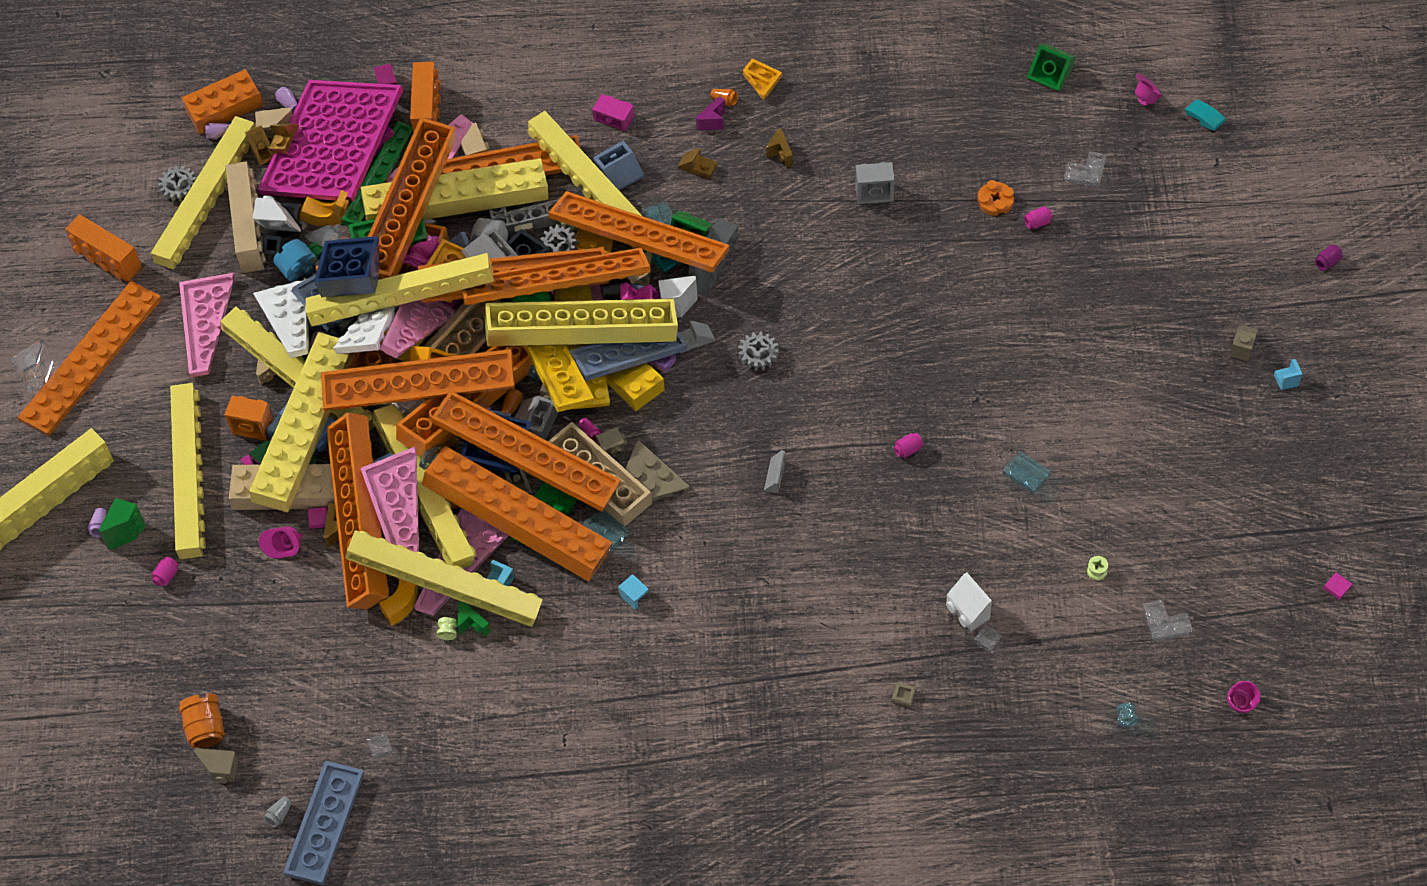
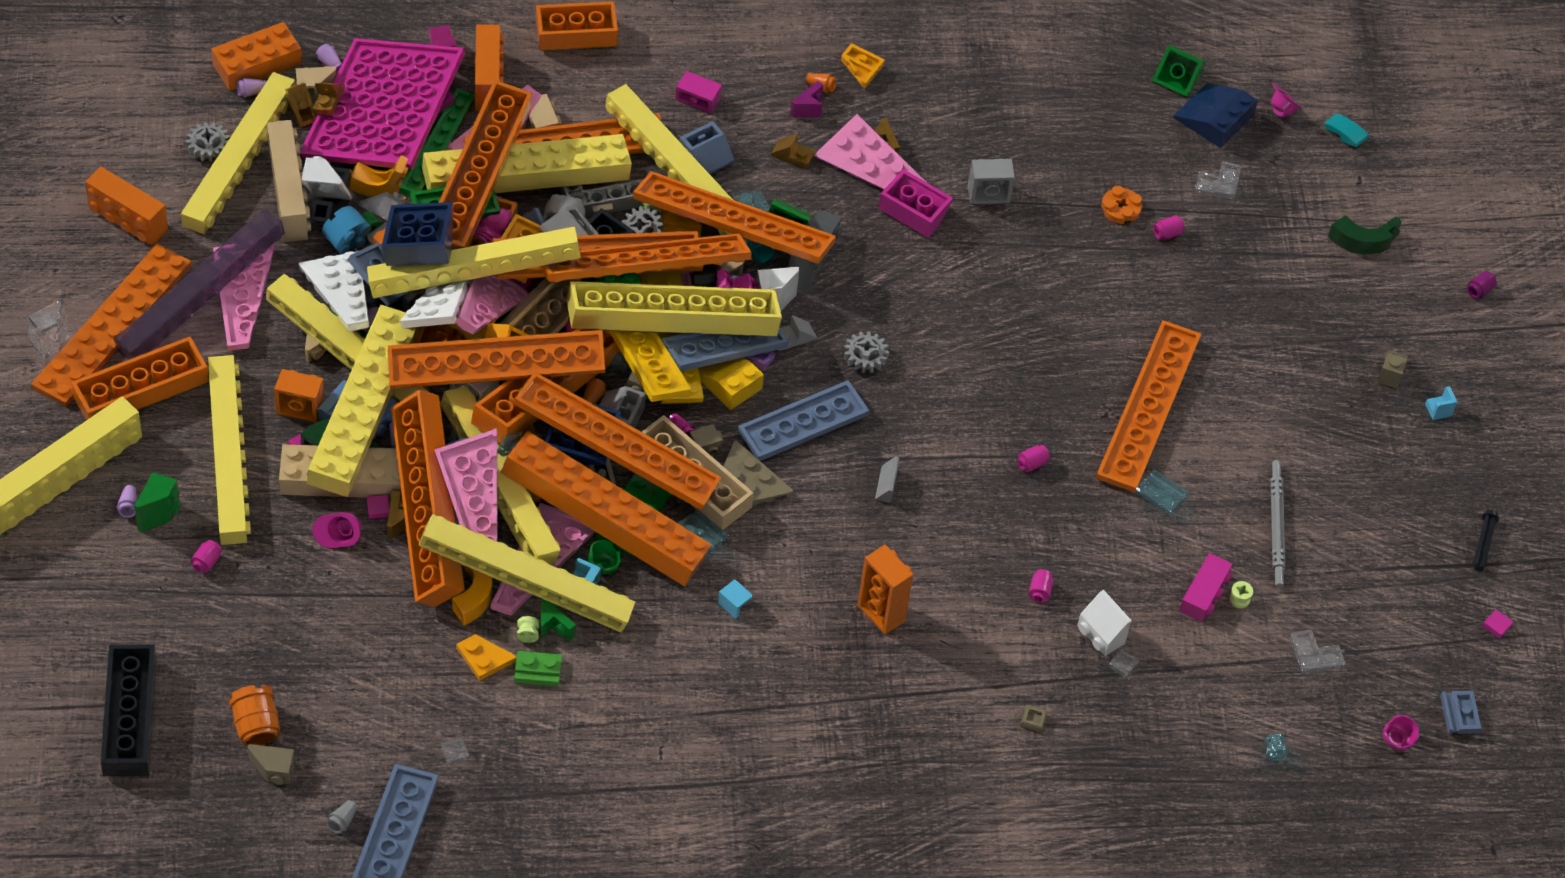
camera: 10 degrees left, 5 degrees down
none -> orange brick [71,337,209,421]
none -> black brick [100,644,157,777]
none -> clear purple brick [114,208,285,360]
none -> light orange wing [456,634,516,681]
none -> bright green plate [514,651,562,687]
none -> orange brick [536,1,618,50]
none -> green hair [588,540,621,574]
none -> sand blue plate [738,380,869,461]
none -> bright pink wing [814,114,926,190]
none -> orange brick [857,545,914,635]
none -> dark pink slope [878,169,953,238]
none -> dark pink brick [1028,569,1054,603]
none -> orange plate [1096,320,1201,493]
none -> dark blue slope [1173,83,1258,148]
none -> dark pink brick [1179,553,1233,622]
none -> light grey axle [1270,460,1286,588]
none -> dark green arch [1328,215,1402,255]
none -> sand blue plate [1440,691,1482,734]
none -> black axle [1473,510,1499,571]

